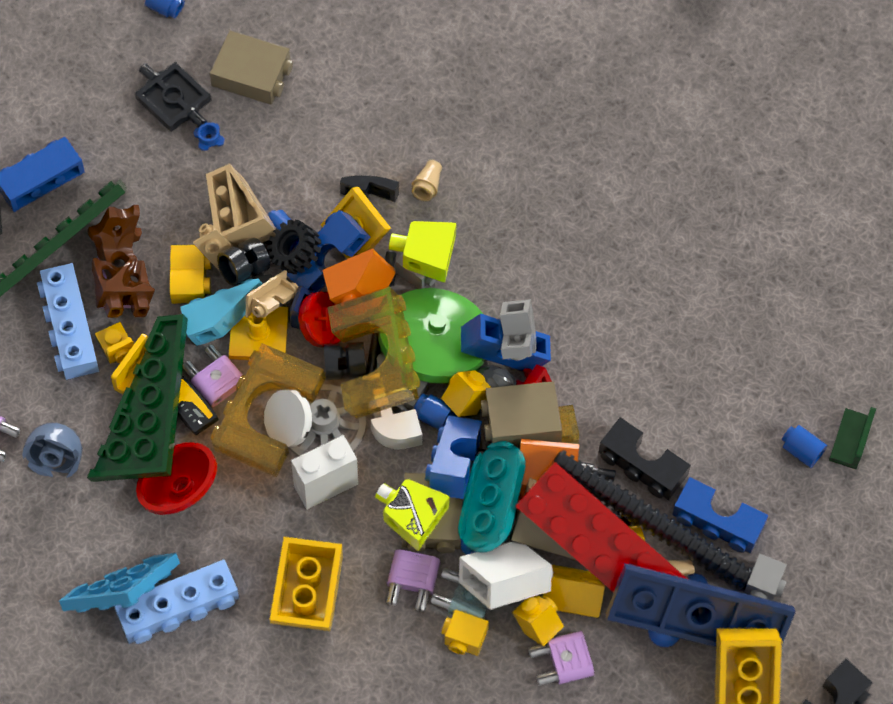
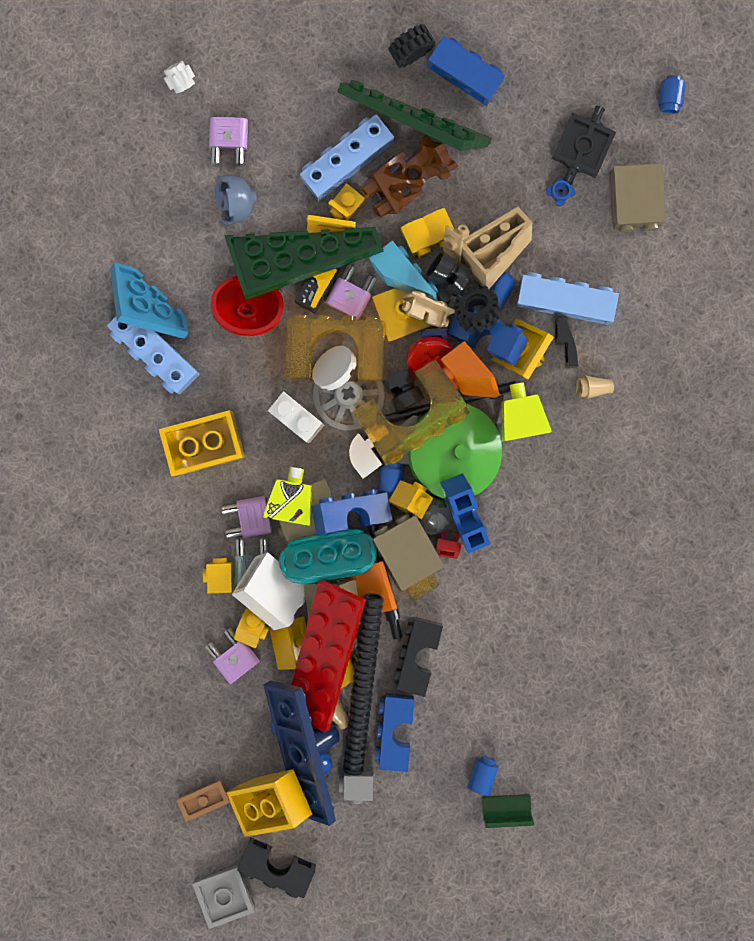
camera: 65 degrees right, 25 degrees up
light grey brick [500,299,536,360] -> none
none -> light blue brick [515,272,619,325]

